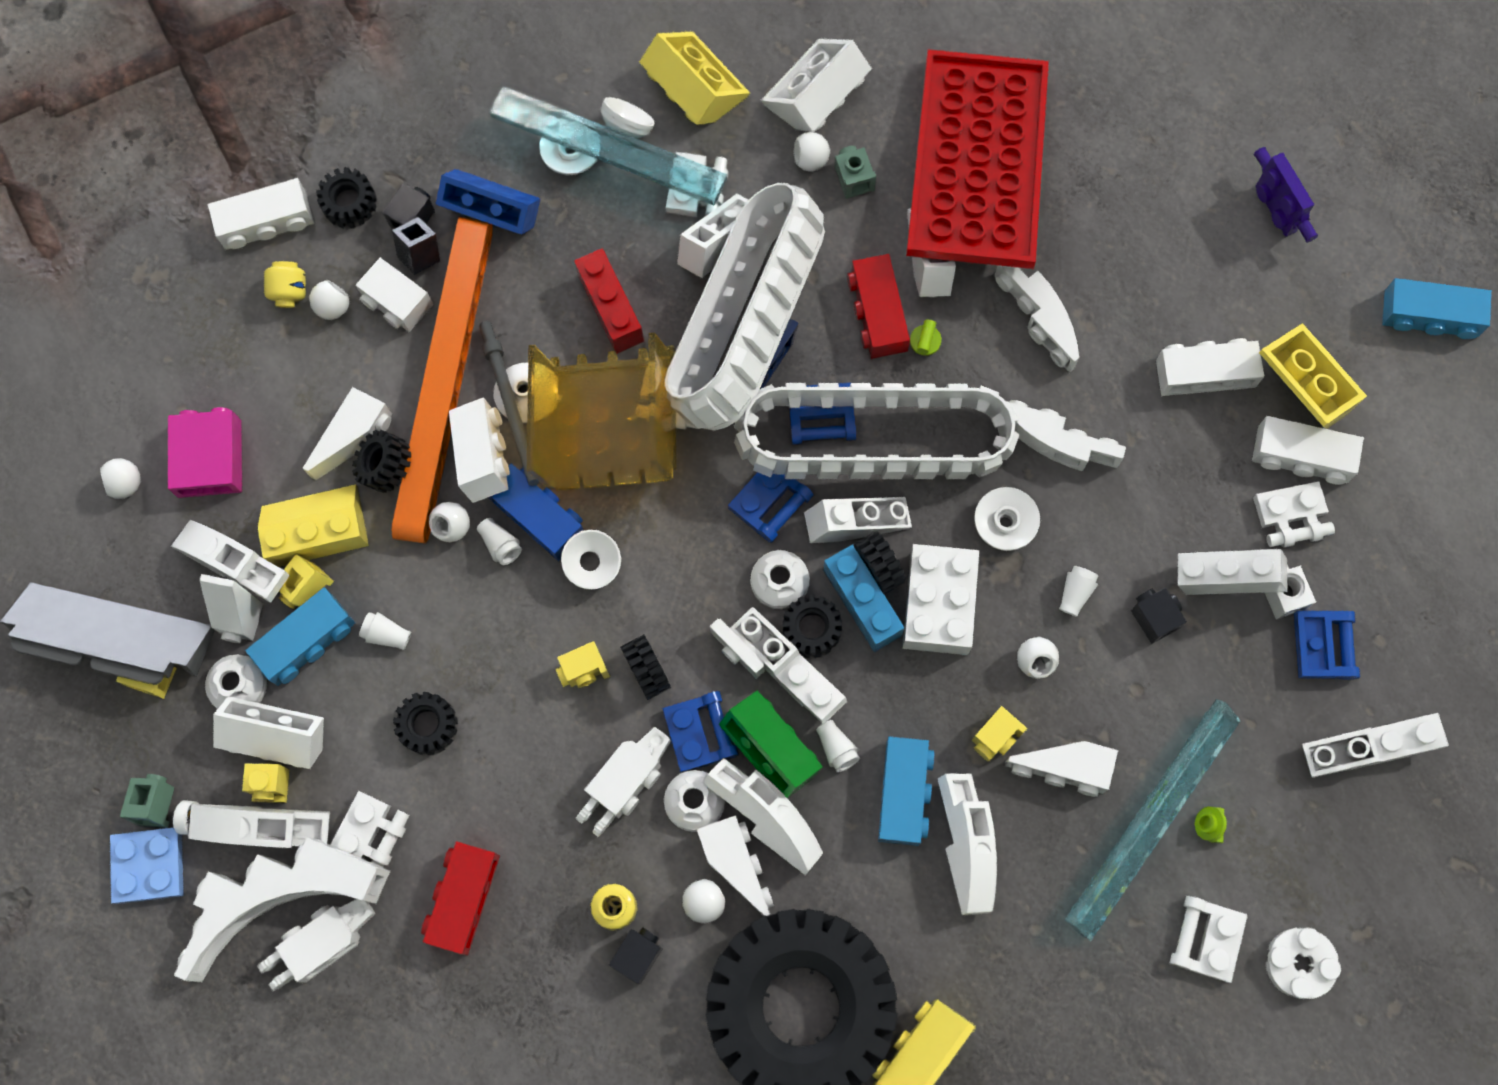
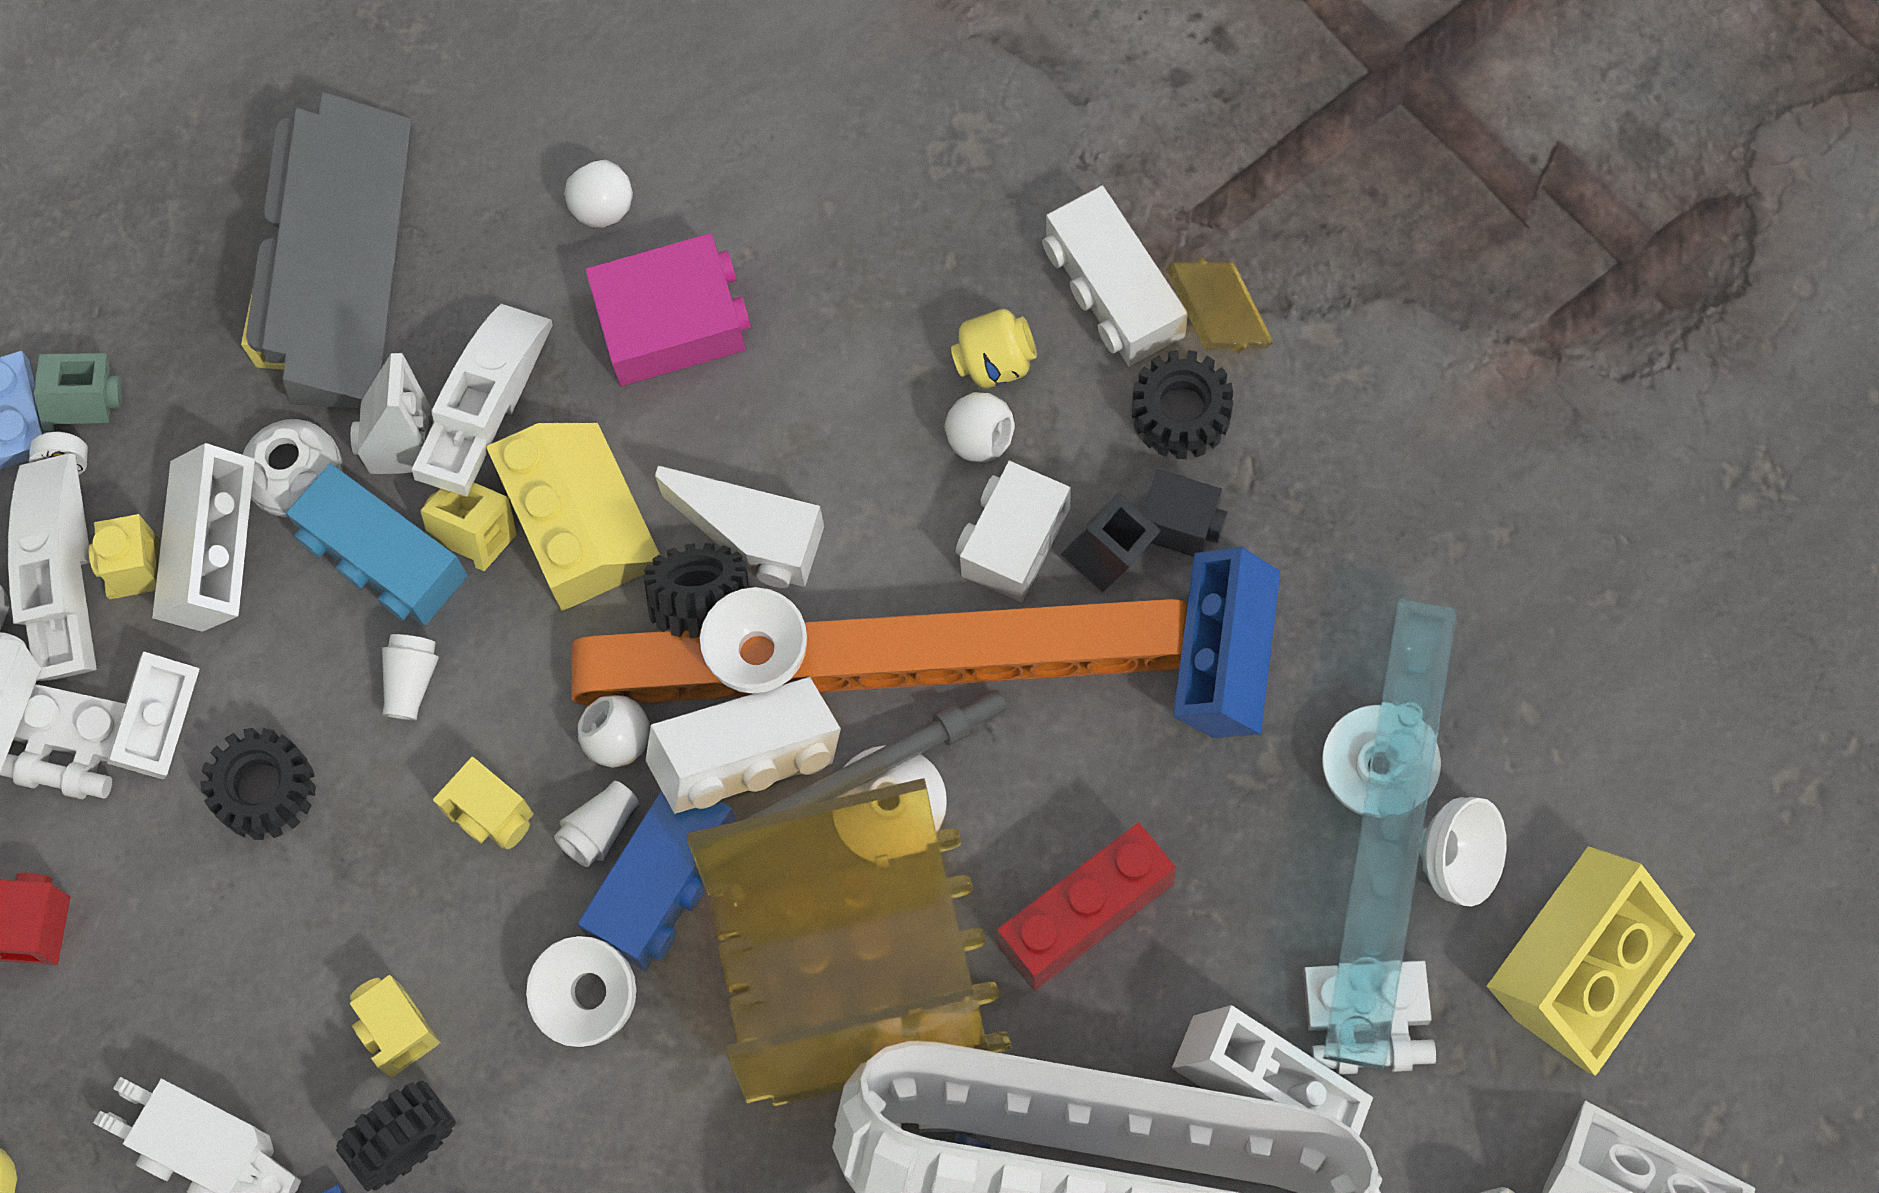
camera: 80 degrees right, 5 degrees down
none -> white plate [107,652,200,780]
none -> light yellow brick [433,756,534,849]
none -> white piece [700,587,807,693]
none -> clear yellow piece [1166,258,1273,354]

